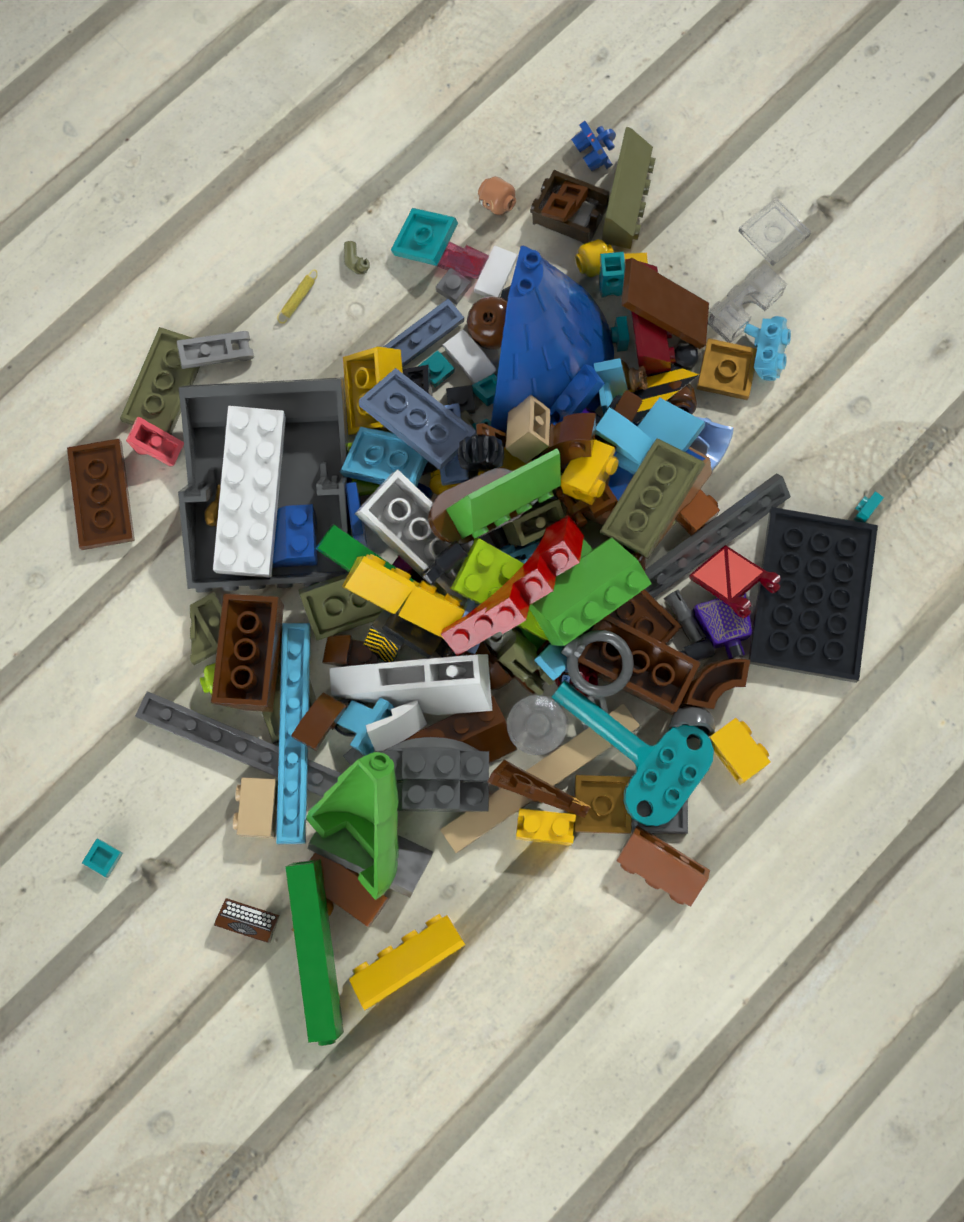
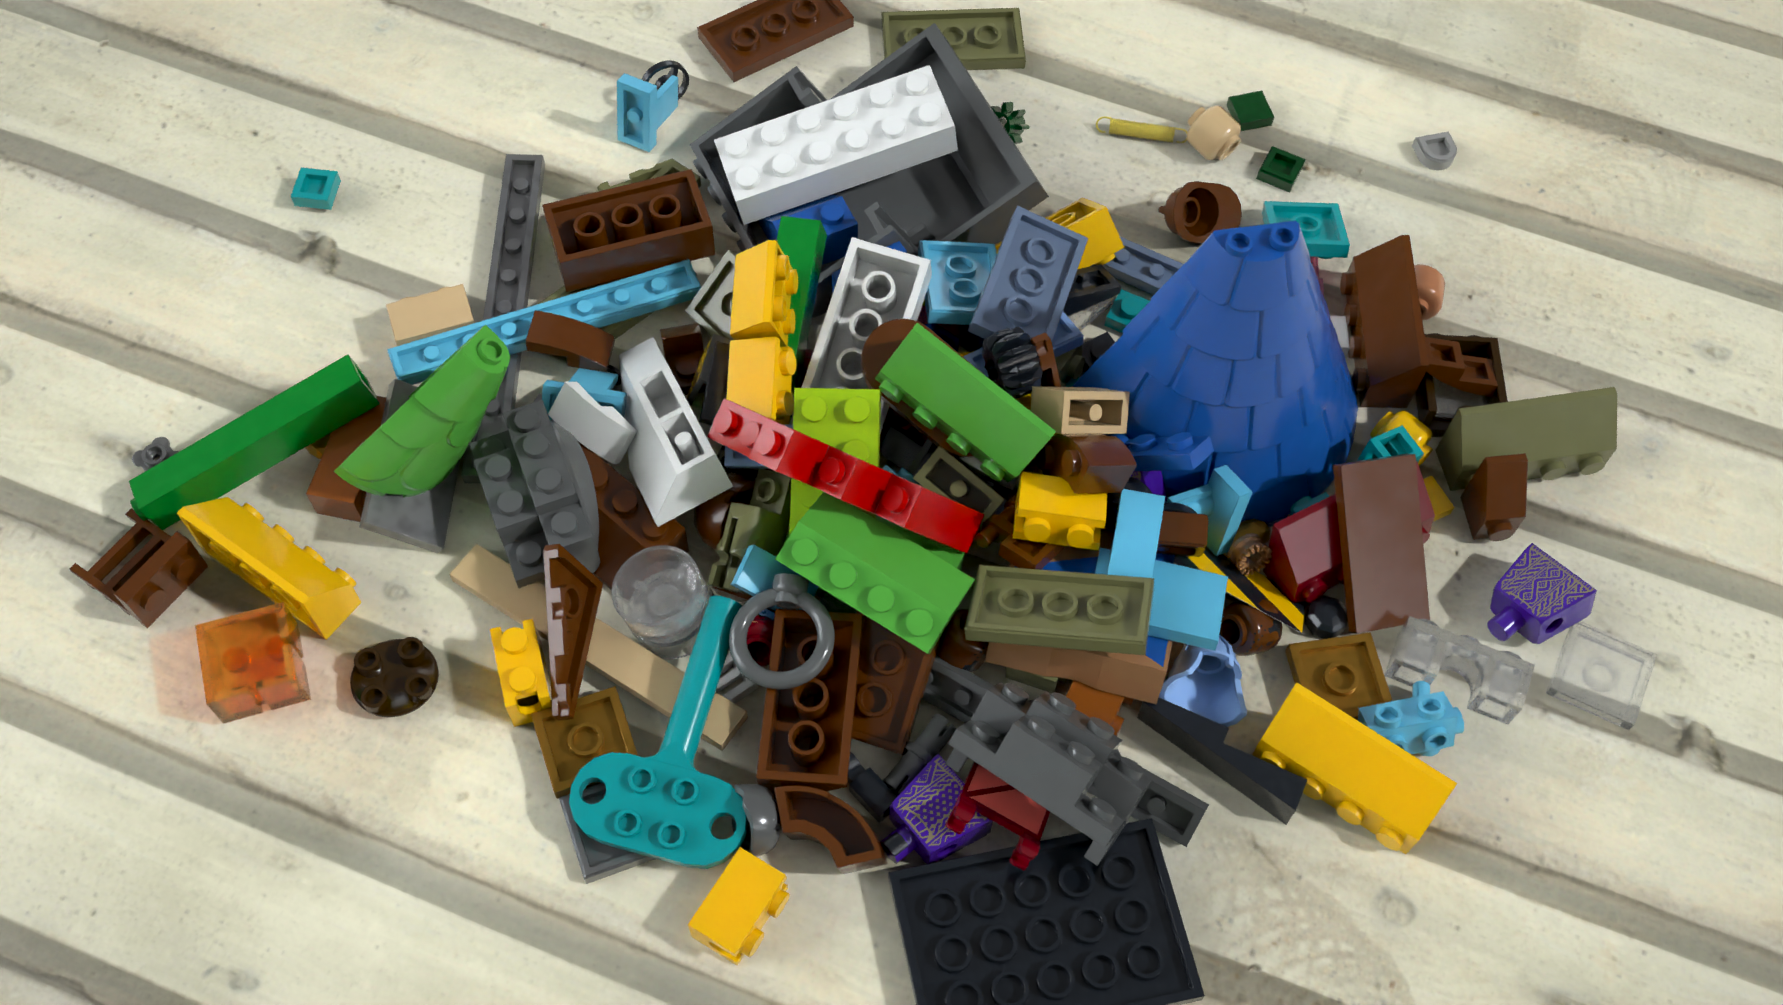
camera: 65 degrees right, 15 degrees down
coral slope [126,417,184,466] -> none
light grey plate [177,331,254,369] -> none
slope [214,898,280,943] -> none
olive arm [344,241,370,275] -> none
black bar [421,540,469,585] -> none
blue hips [571,121,616,172] -> none
dark orange brick [617,826,710,907] -> none
teal plate [853,491,884,523] -> none
none -> reddish brown plate [69,508,208,629]
none -> flat silver plate [132,437,179,471]
none -> clear orange piece [195,602,311,724]
none -> dark brown dish [350,637,439,717]
none -> medium azure piece [617,60,689,152]
none -> dark grey piece [945,682,1152,866]
none -> dark green gear [991,102,1030,144]
none -> black slope [1137,698,1307,825]
none -> reddish brown piece [1158,181,1242,243]
none -> tan head [1187,106,1241,160]
none -> dark green tile [1227,90,1274,131]
none -> yellow slope [1252,683,1457,854]
none -> dark green tile [1256,146,1306,193]
none -> reddish brown slope [1340,235,1429,408]
none -> light grey tile [1412,131,1457,170]
none -> reddish brown slope [1460,453,1528,541]
none -> dark purple torso [1487,543,1597,644]

